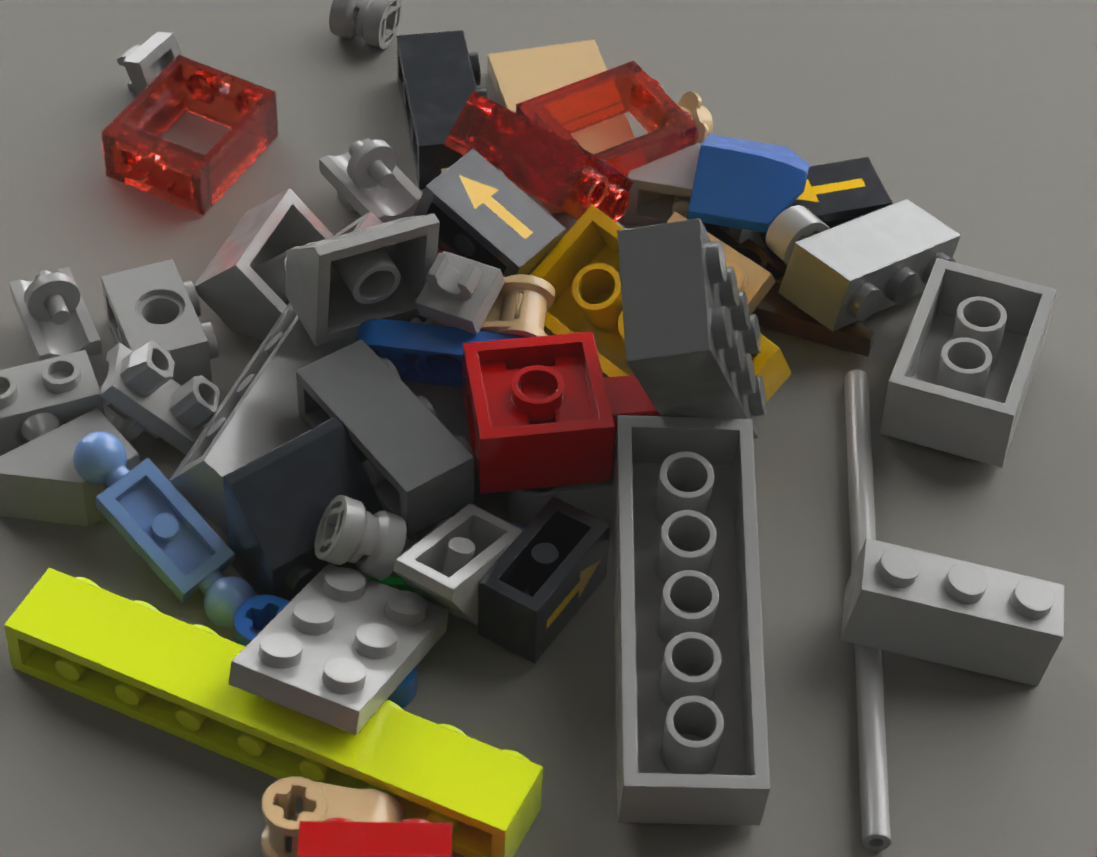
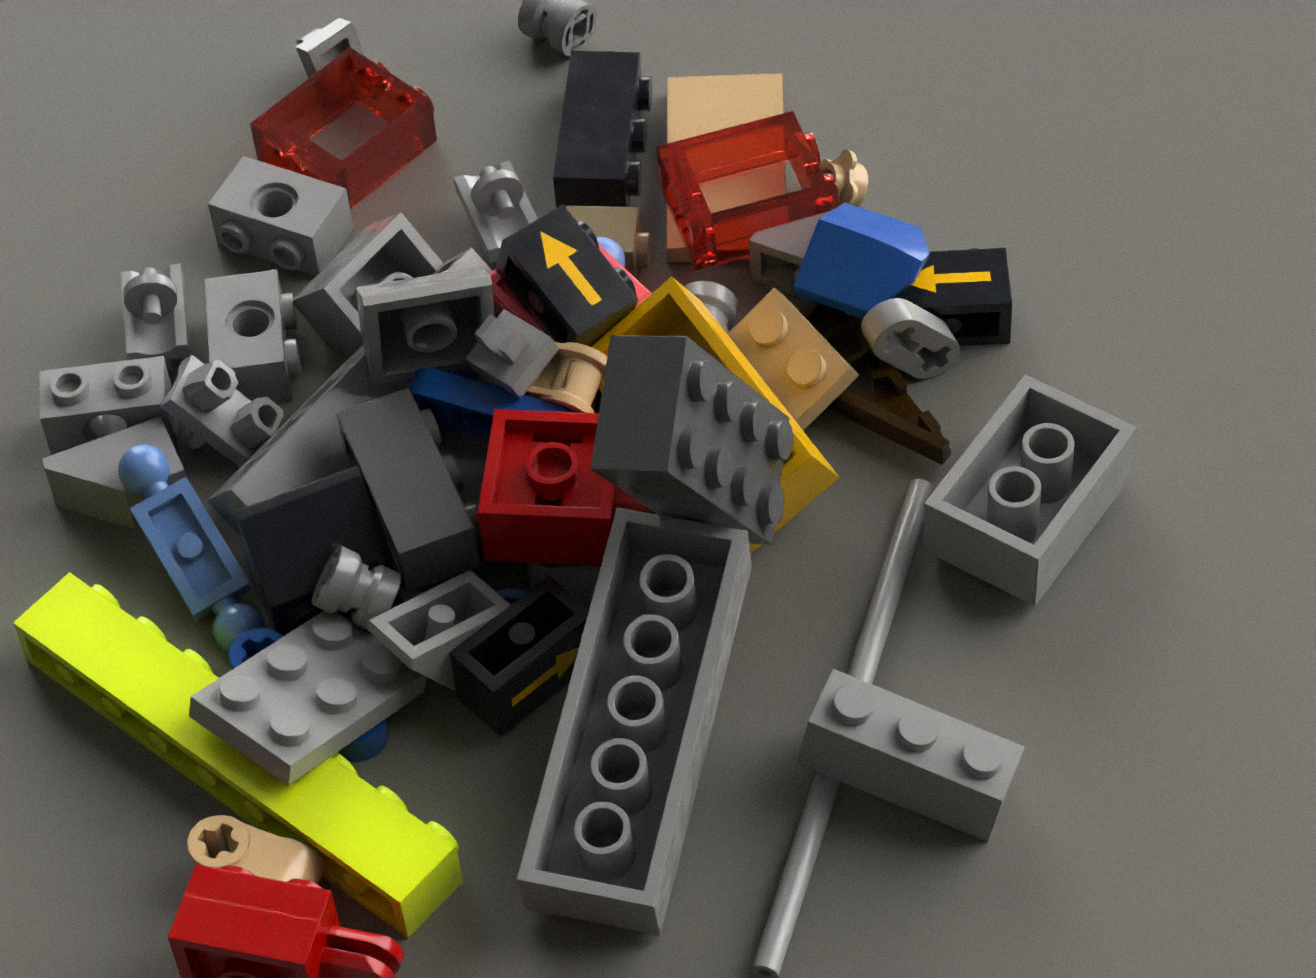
camera: 20 degrees right, 5 degrees up
clear red window [443,90,634,222] -> none
dark grey brick [778,199,961,332] -> none
none -> light grey brick [208,156,354,276]

